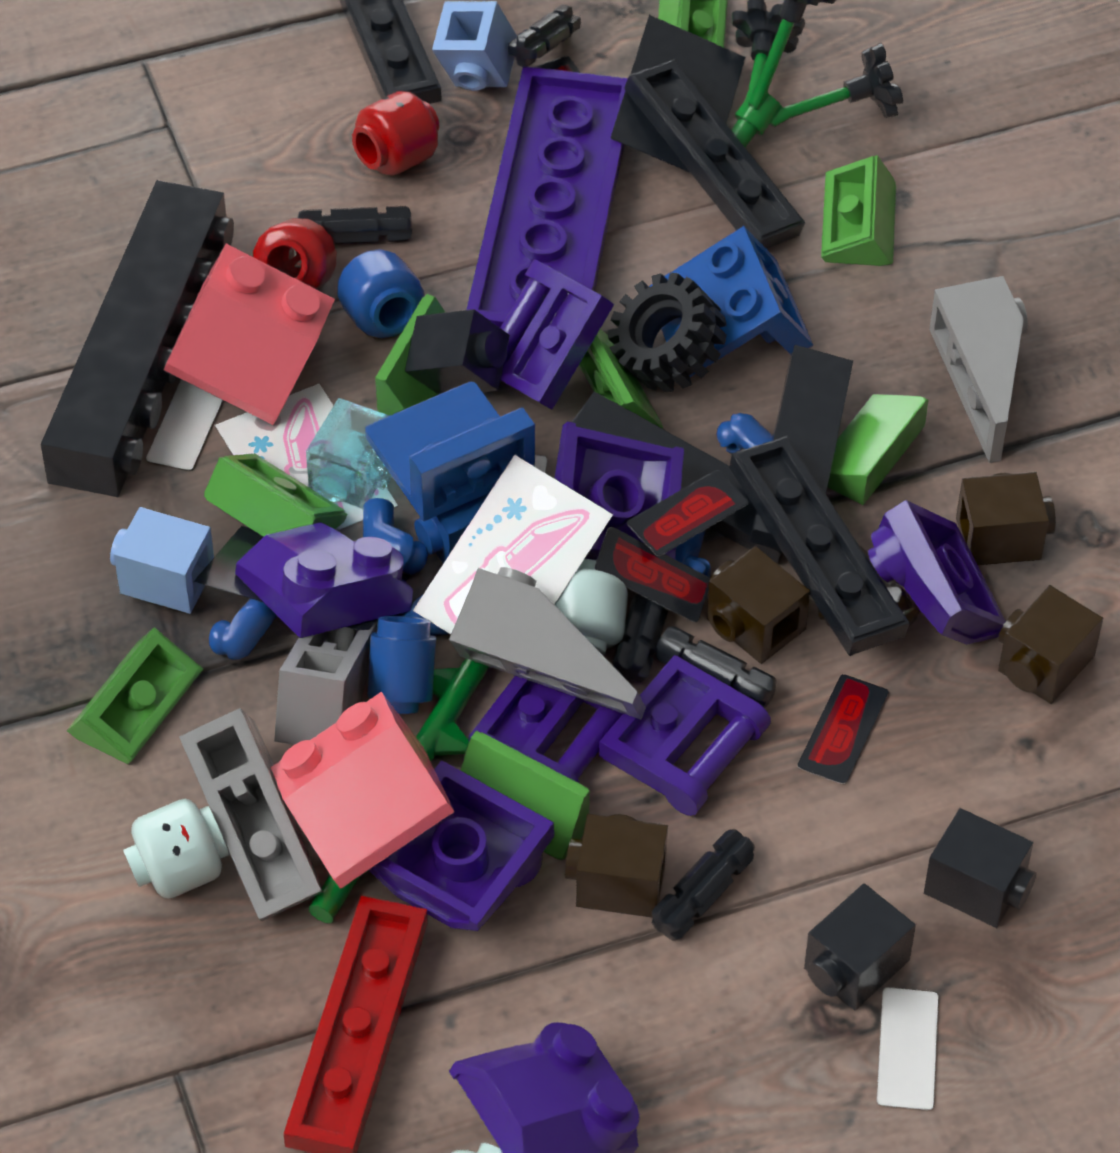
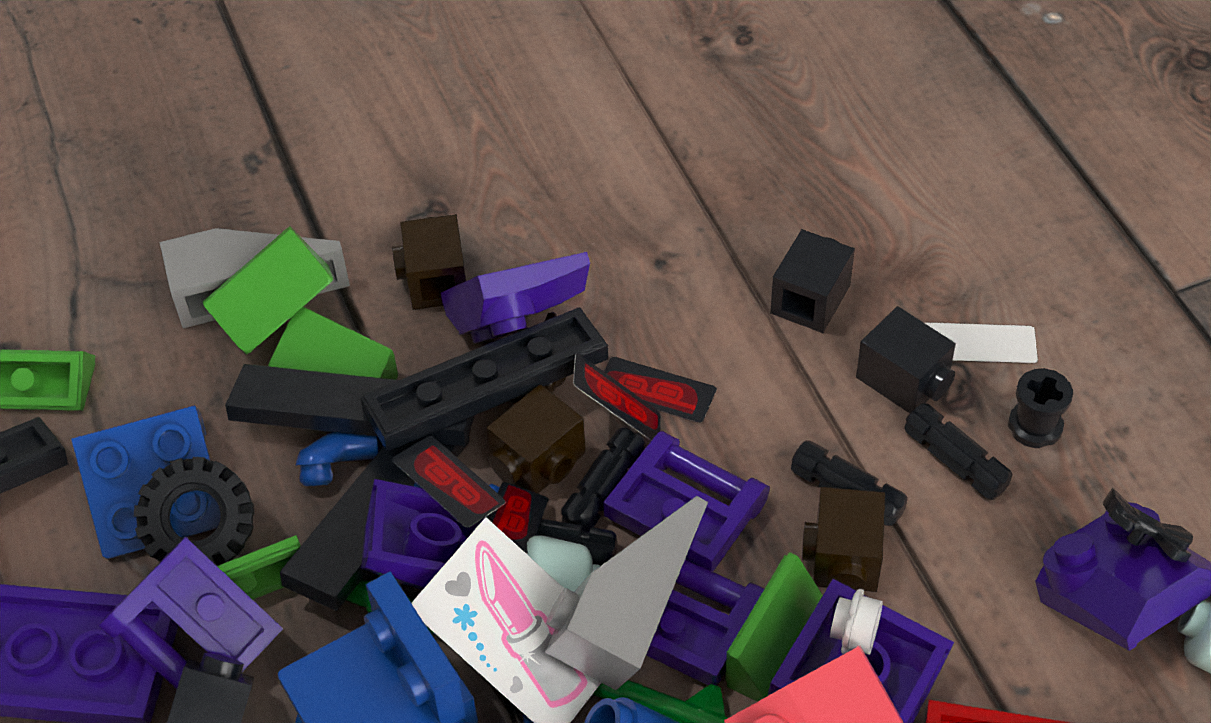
camera: 90 degrees left, 0 degrees up
dark brown brick [998,585,1103,704] -> none
none -> bright green slope [203,226,333,354]
none -> sticker [573,353,661,441]
none -> white plate [830,589,883,655]
none -> black axle [904,403,1013,500]
none -> black bush [1008,368,1073,448]
none -> black piece [1103,488,1193,562]

